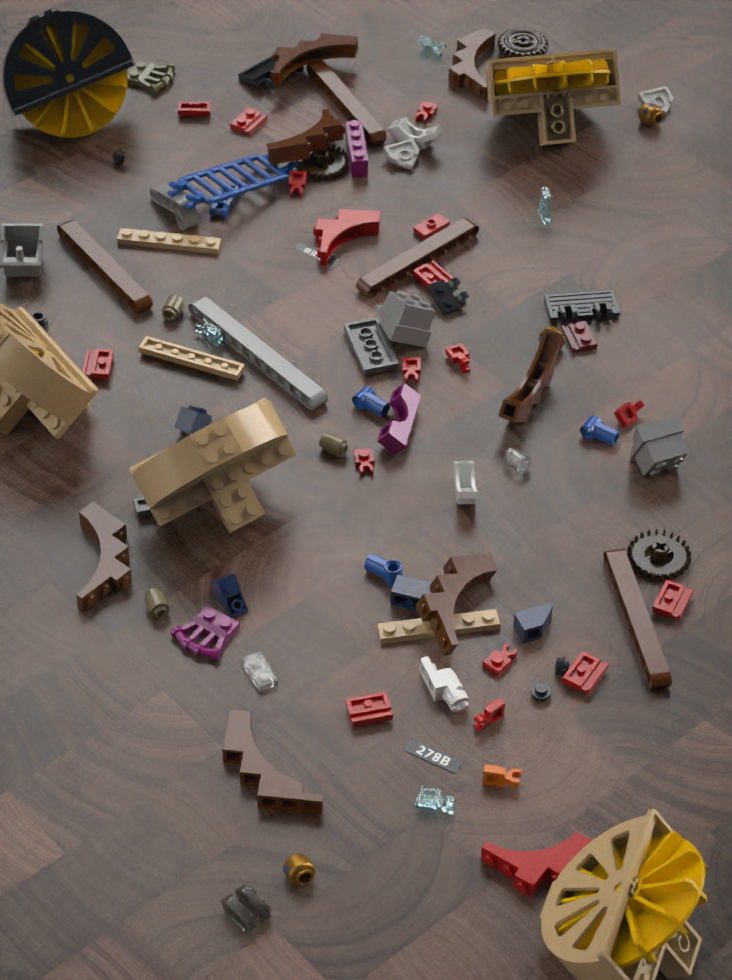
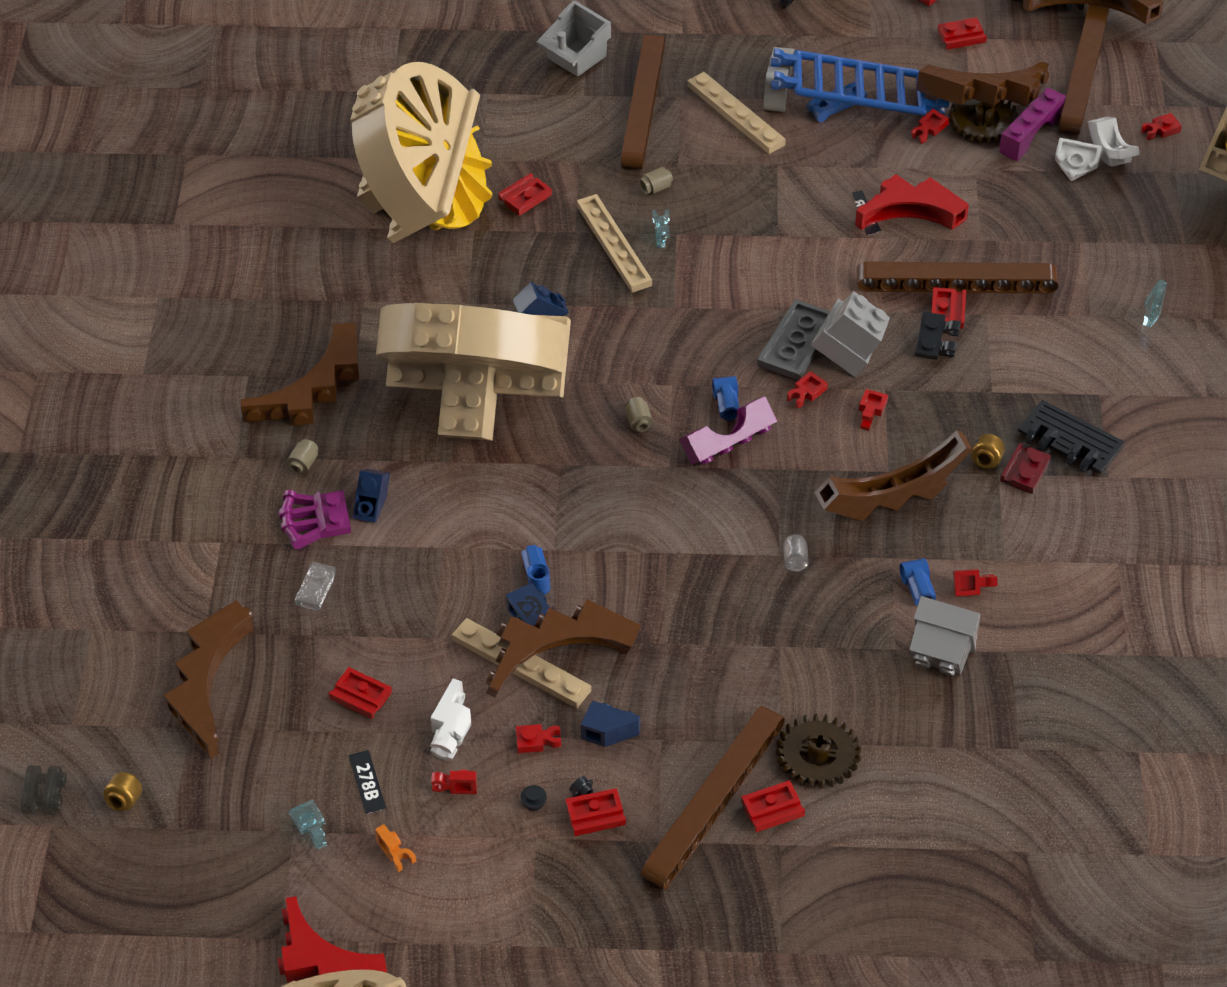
camera: 45 degrees right, 5 degrees up
black plate [31,311,48,327] -> none
light grey beam [188,296,328,410] -> none
plate [353,448,375,477] -> none
plate [413,214,450,240] -> none
white arch [453,461,478,504] -> none

